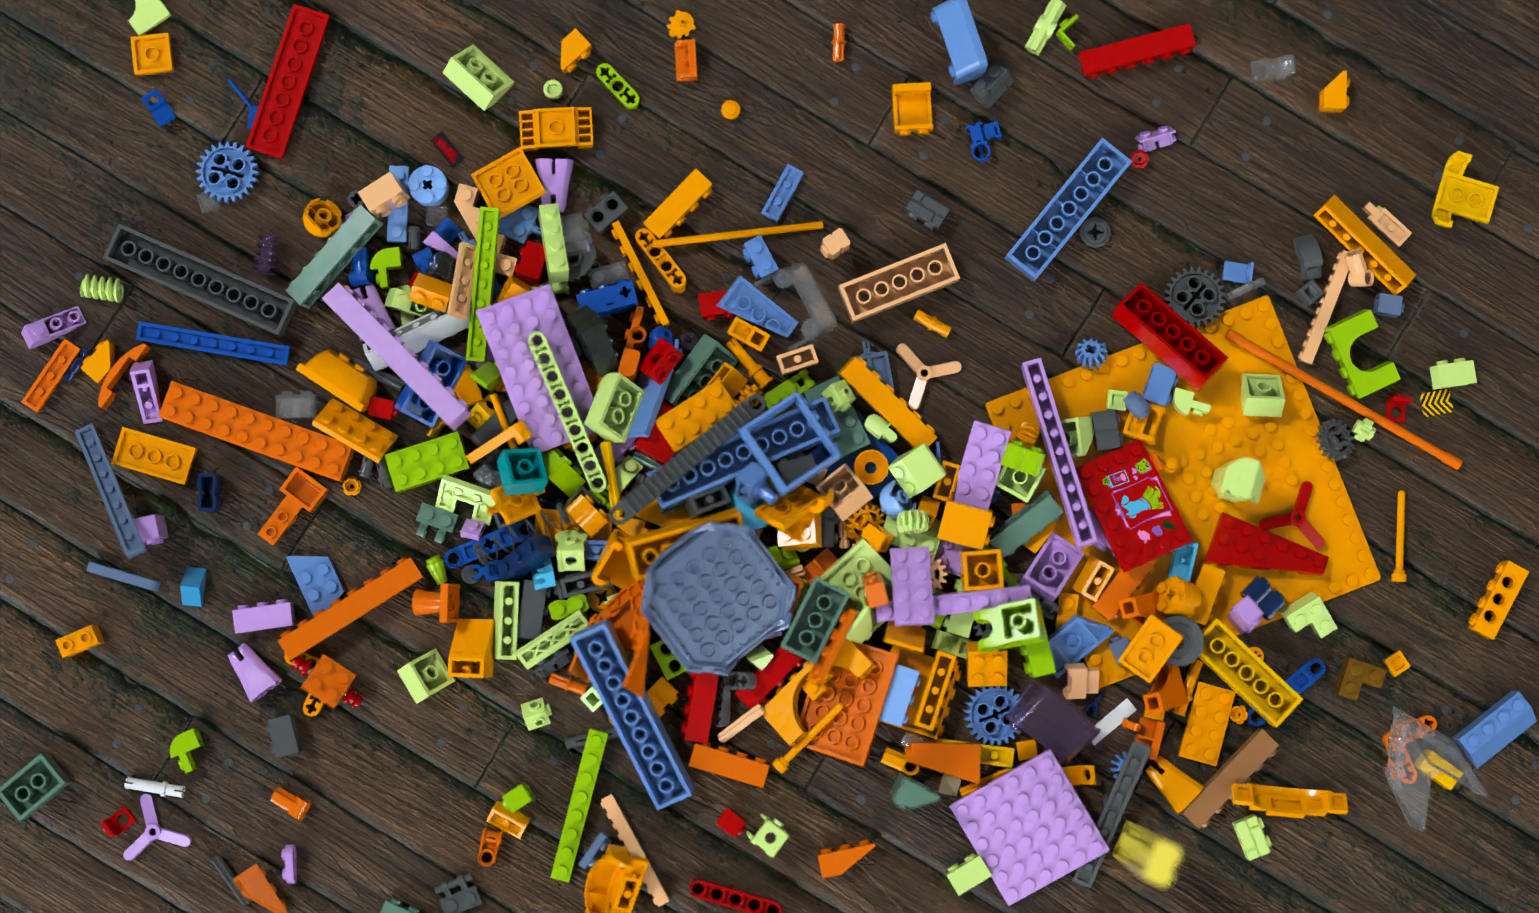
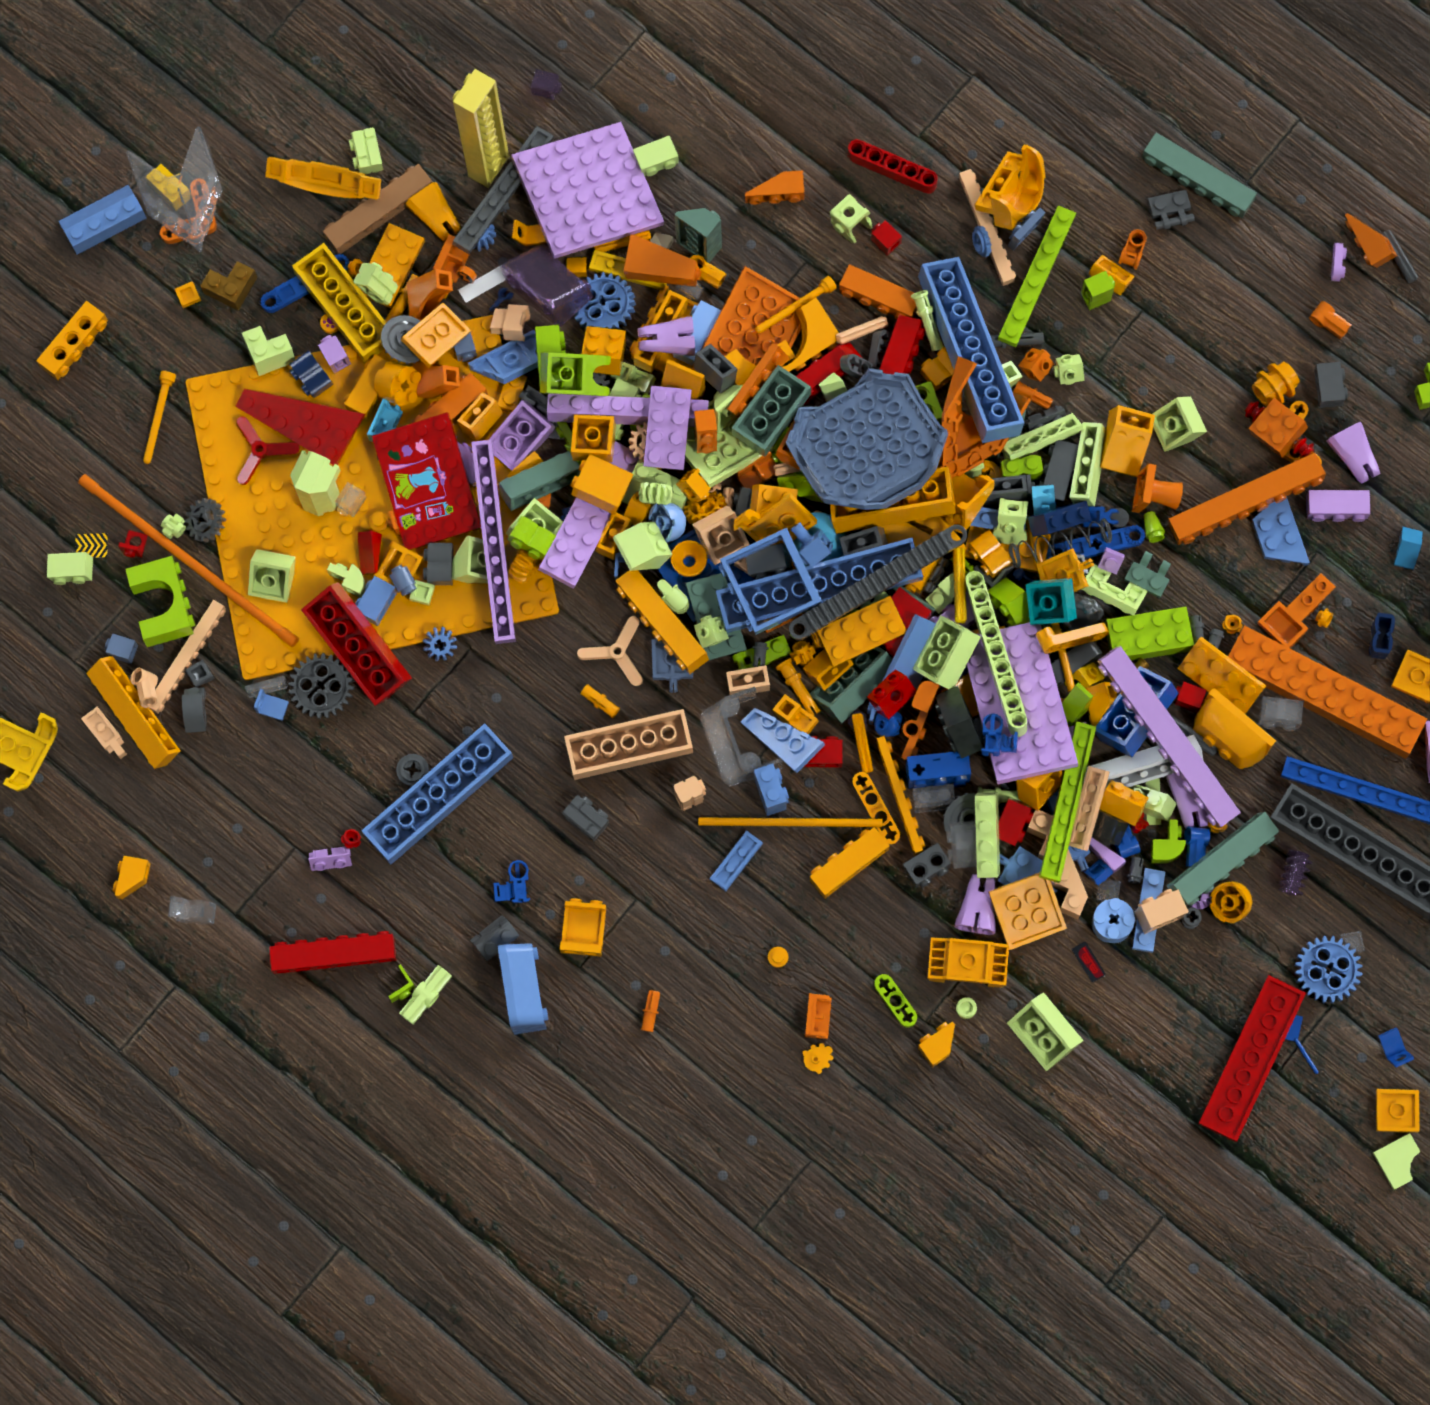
camera: 165 degrees left, 10 degrees down
none -> clear brick [335,482,367,517]
none -> yellowish green brick [353,262,398,305]
none -> red slope [358,531,382,575]
none -> lavender piece [637,316,695,356]
none -> dark grey brick [693,344,737,393]
none -> dark grey pin [752,642,769,667]
none -> light orange axle [852,713,873,773]
none -> yellowish green pin [911,290,944,351]
none -> medium blue gear [972,226,992,257]
none -> blue piece [981,714,1018,756]
none -> orange brick [1018,348,1054,382]
none -> light orange piece [1252,362,1300,406]
none -> light orange plate [1315,608,1333,628]

